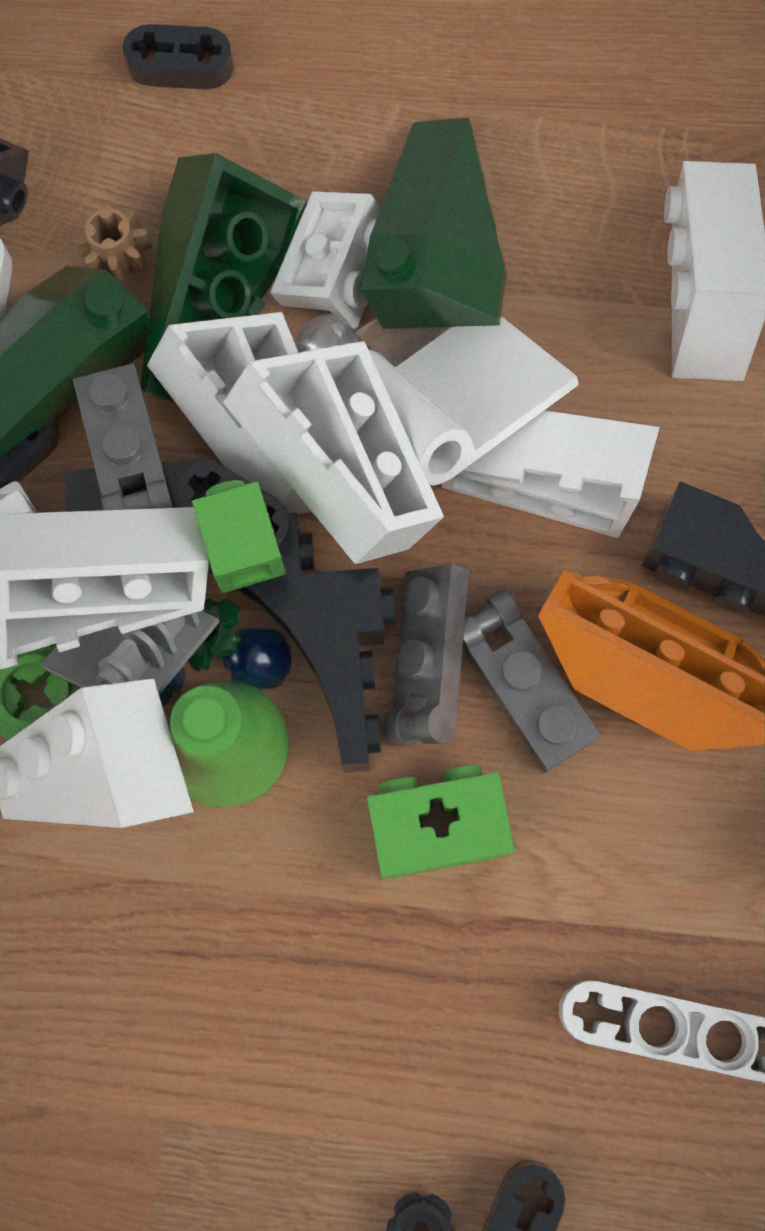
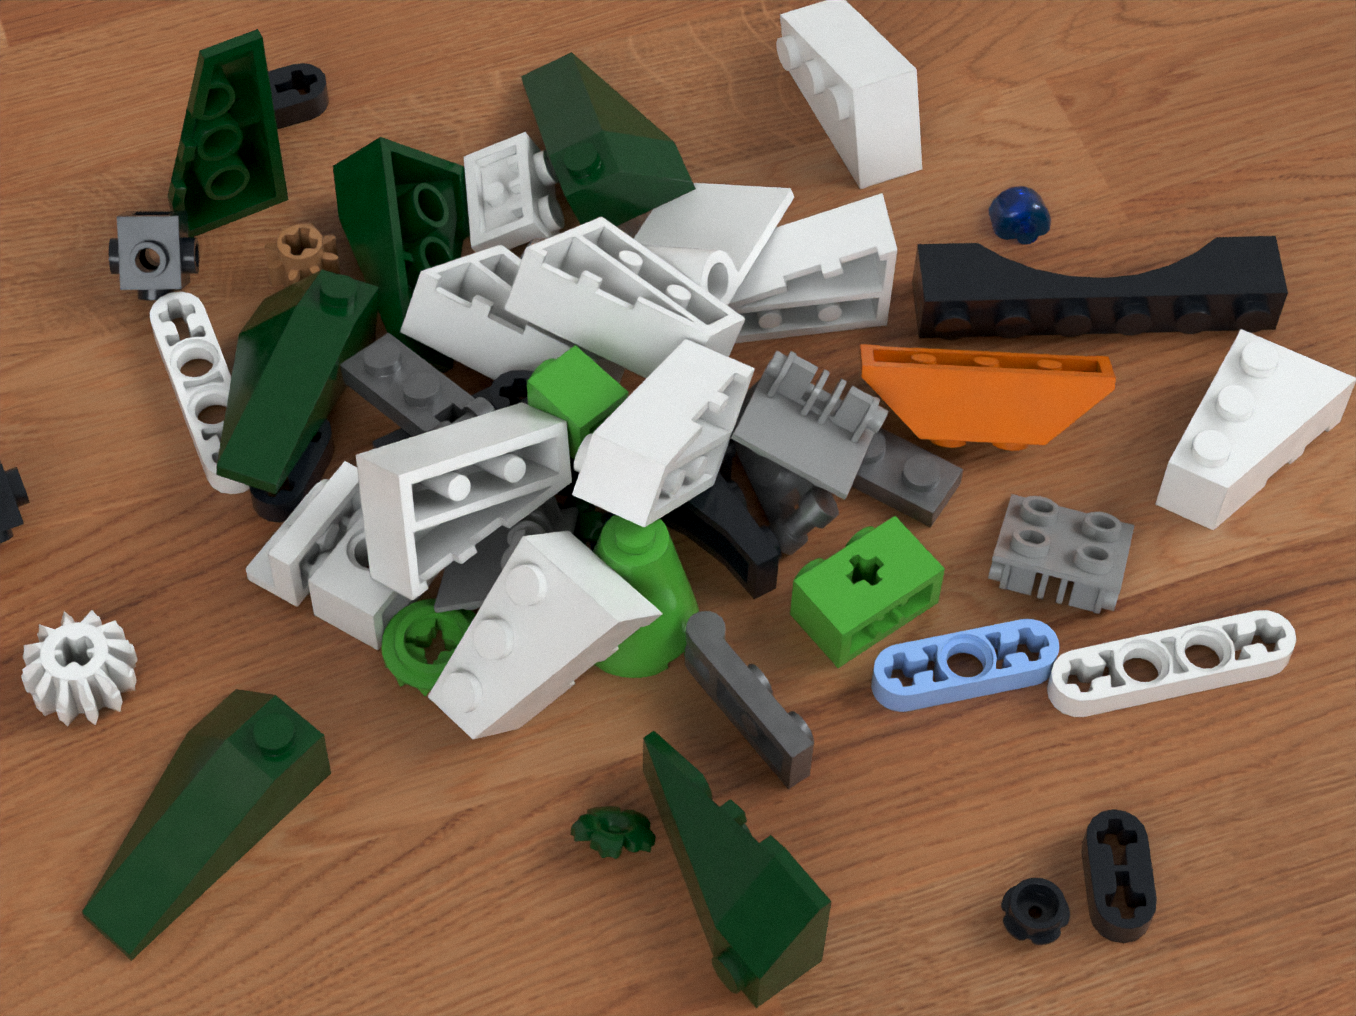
camera: 30 degrees left, 20 degrees down
none -> dark green wedge [168,29,289,237]
none -> dark green plant [570,806,656,859]
none -> white wedge [572,338,755,528]
none -> dark green wedge [643,731,832,1008]
none -> flat silver plate [685,611,814,789]
none -> light grey hinge [731,350,889,500]
none -> light blue beam [871,619,1059,712]
none -> light grey hinge [988,494,1135,614]

